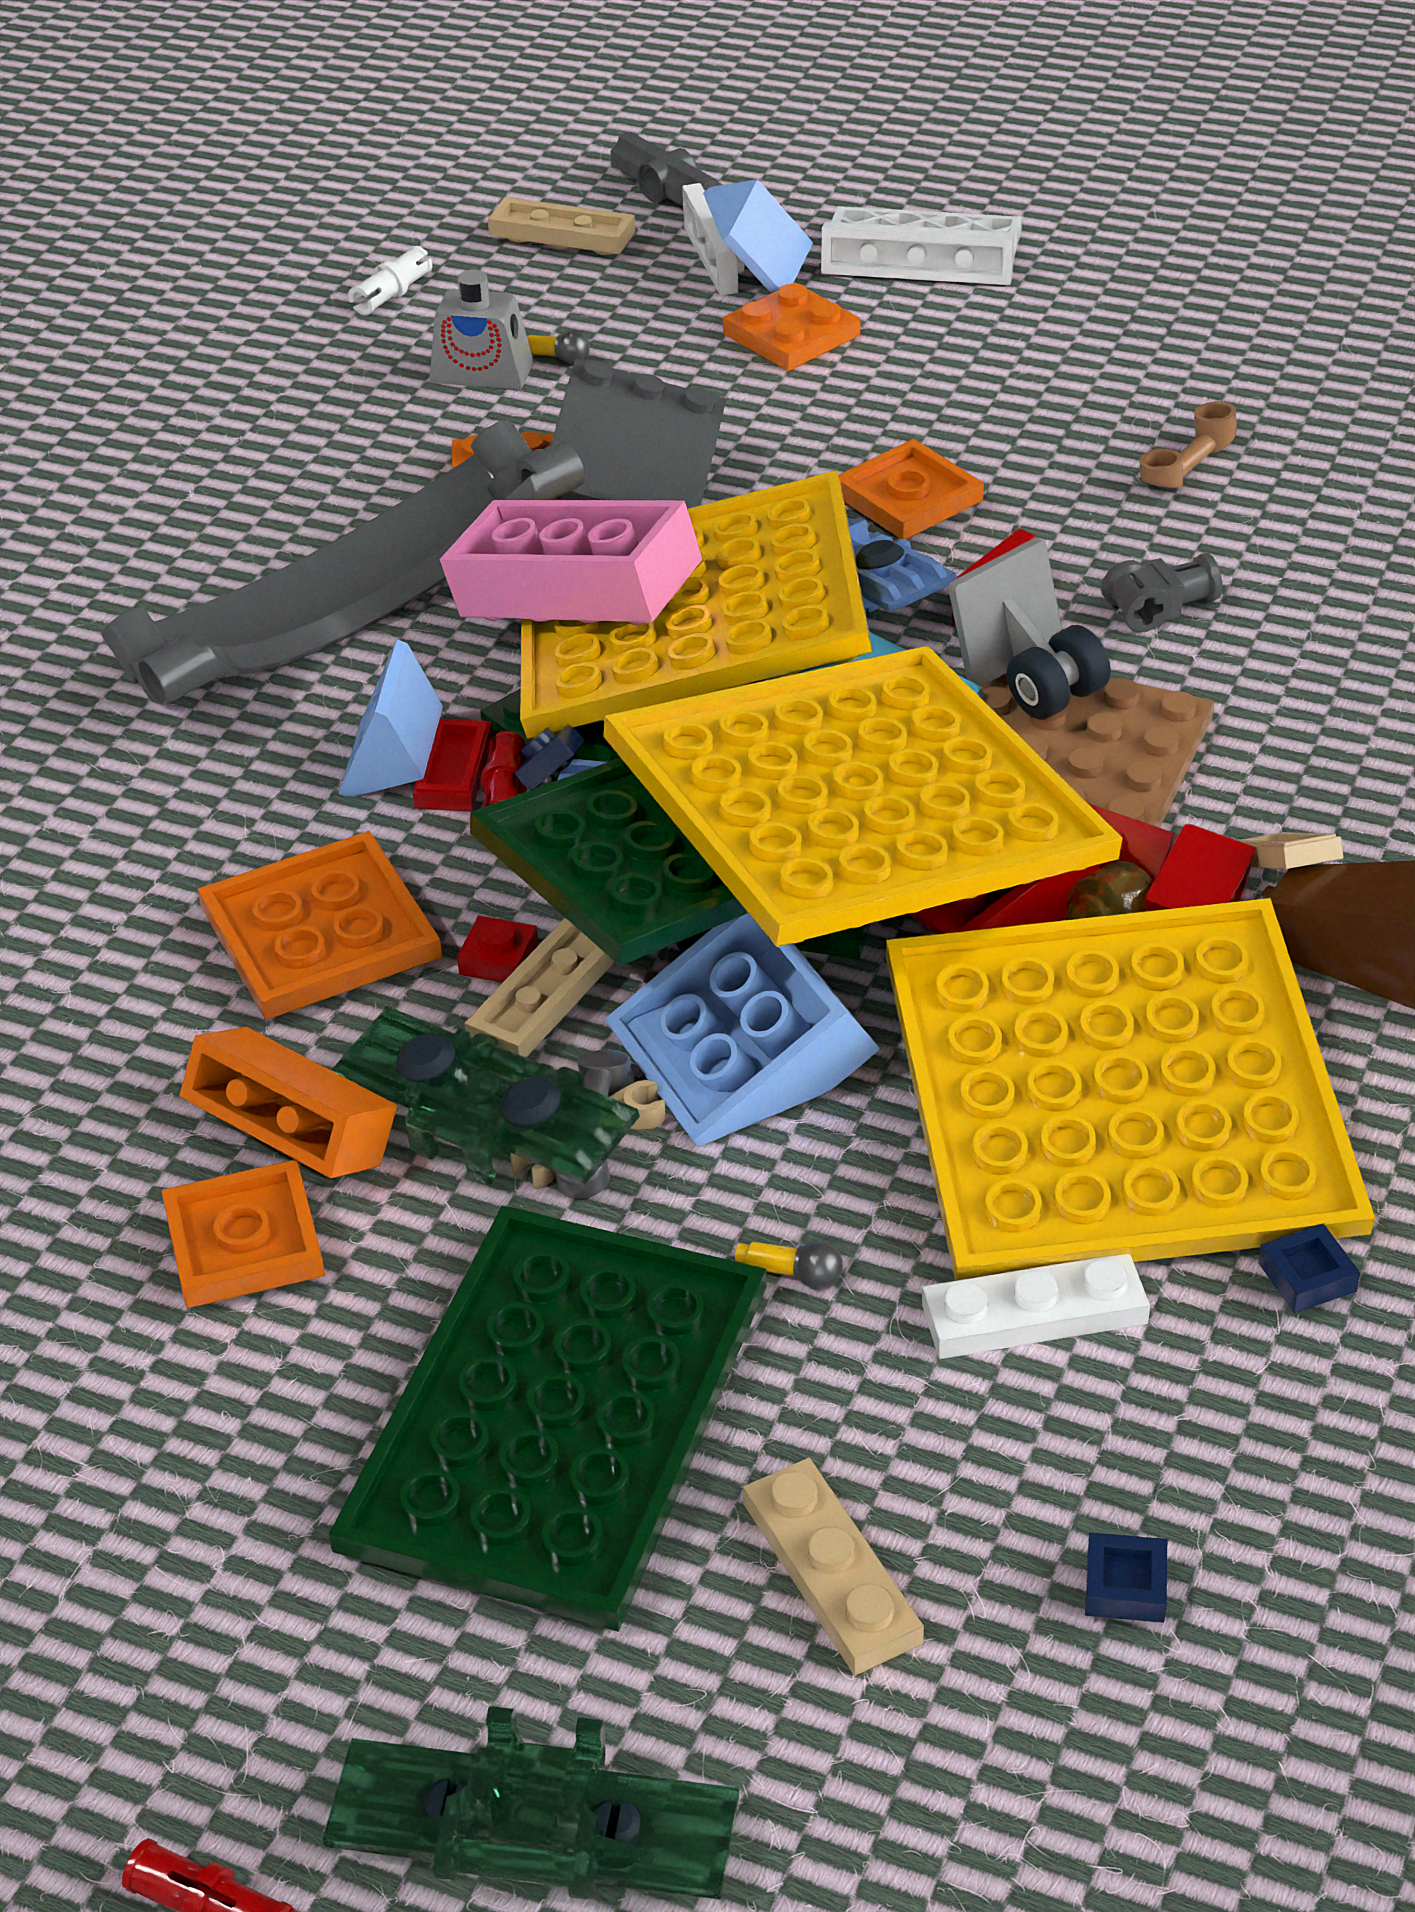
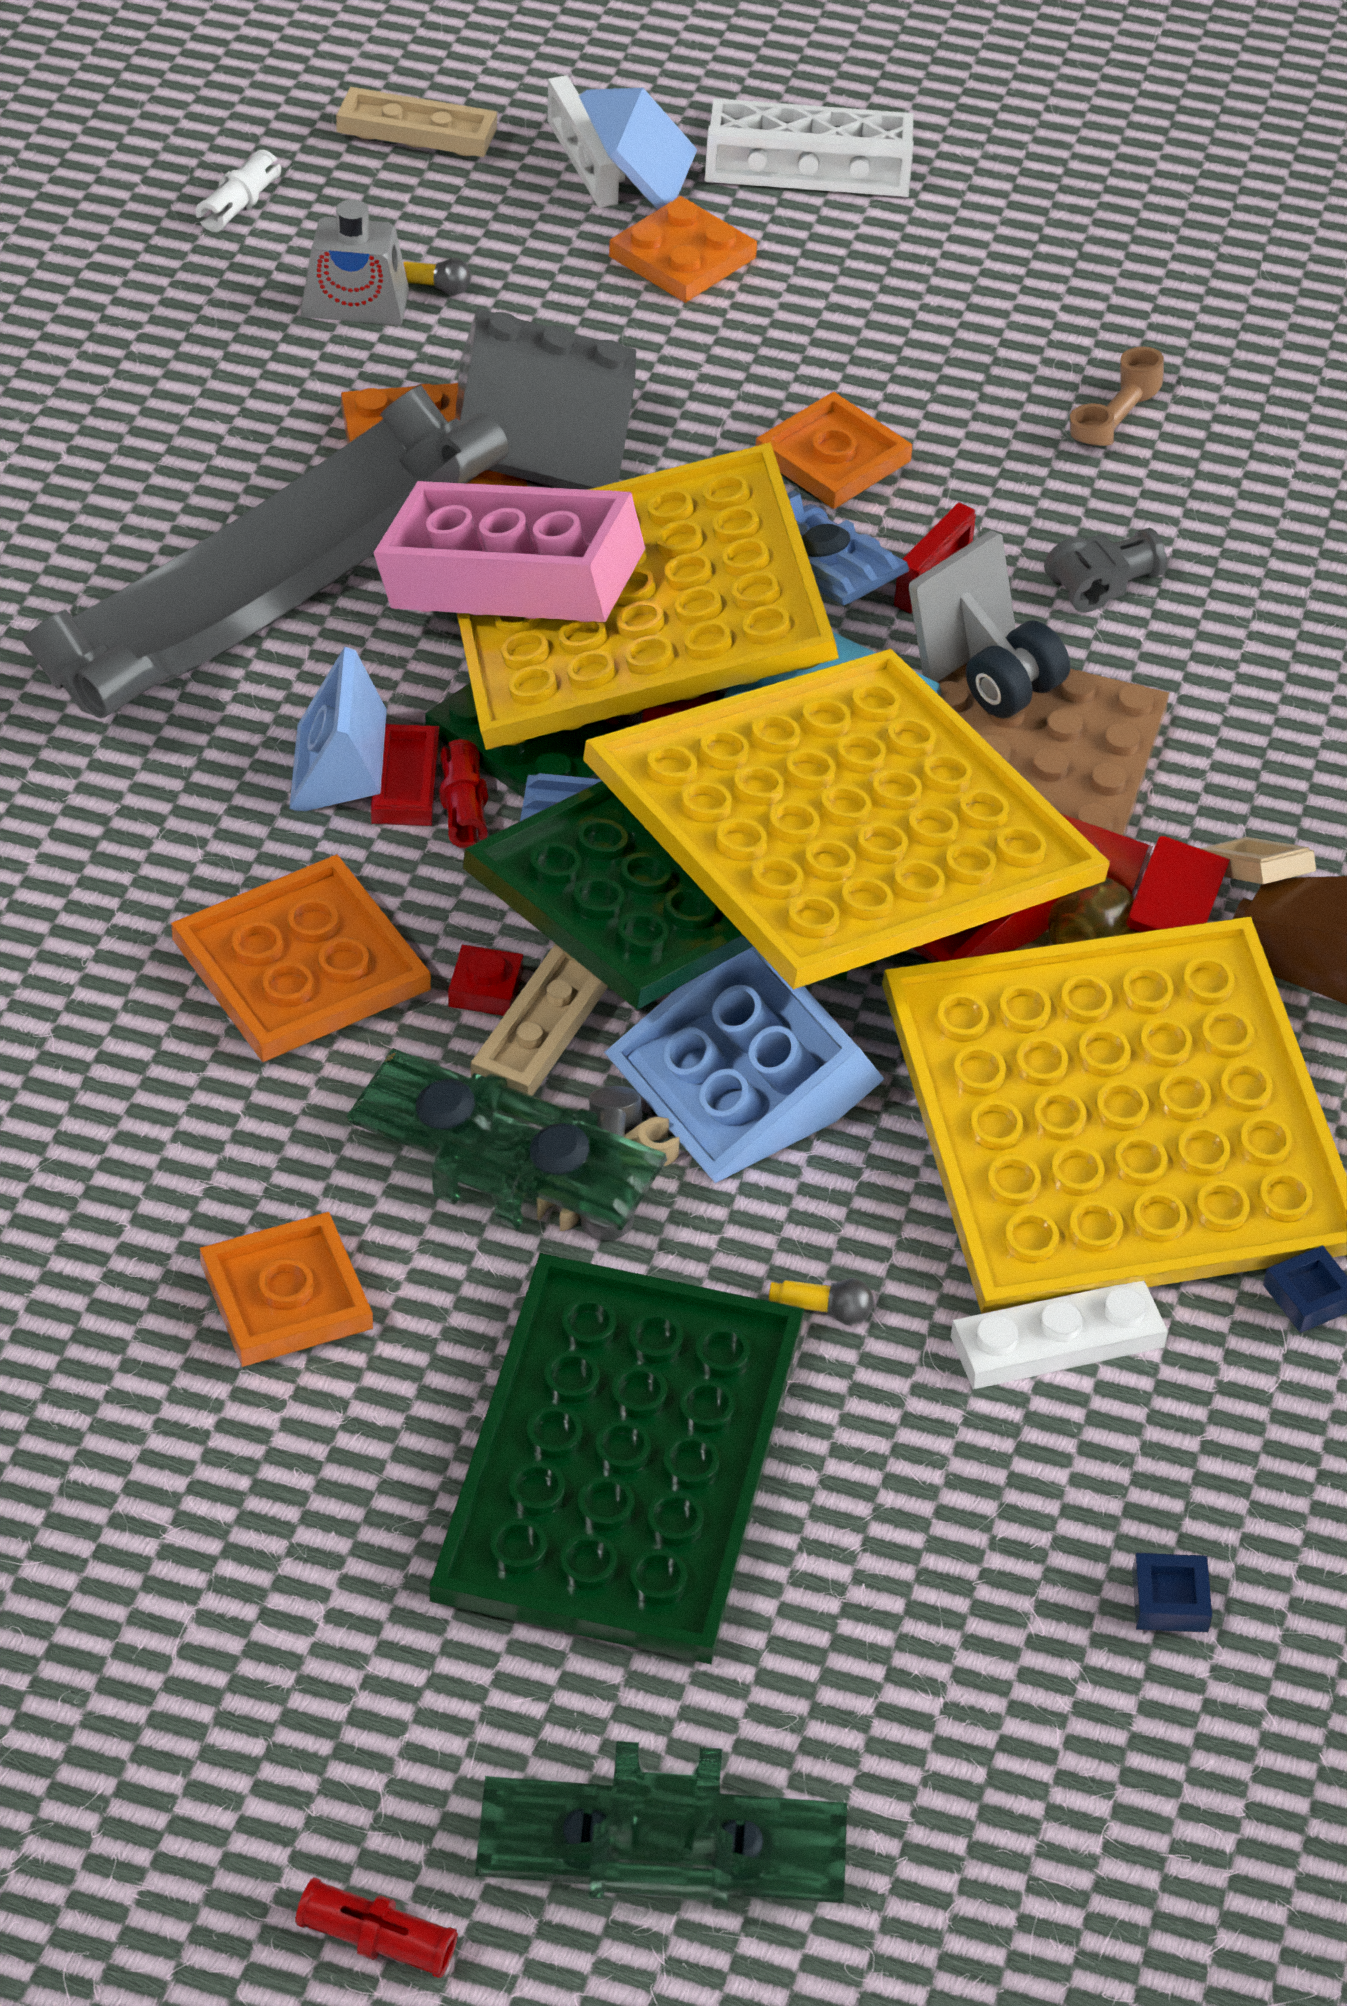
camera: 10 degrees left, 5 degrees up
orange brick [179,1027,398,1179] -> none
dark blue plate [515,724,585,791] -> none
dark grey piece [610,132,723,207] -> none
tan plate [743,1457,924,1676] -> none

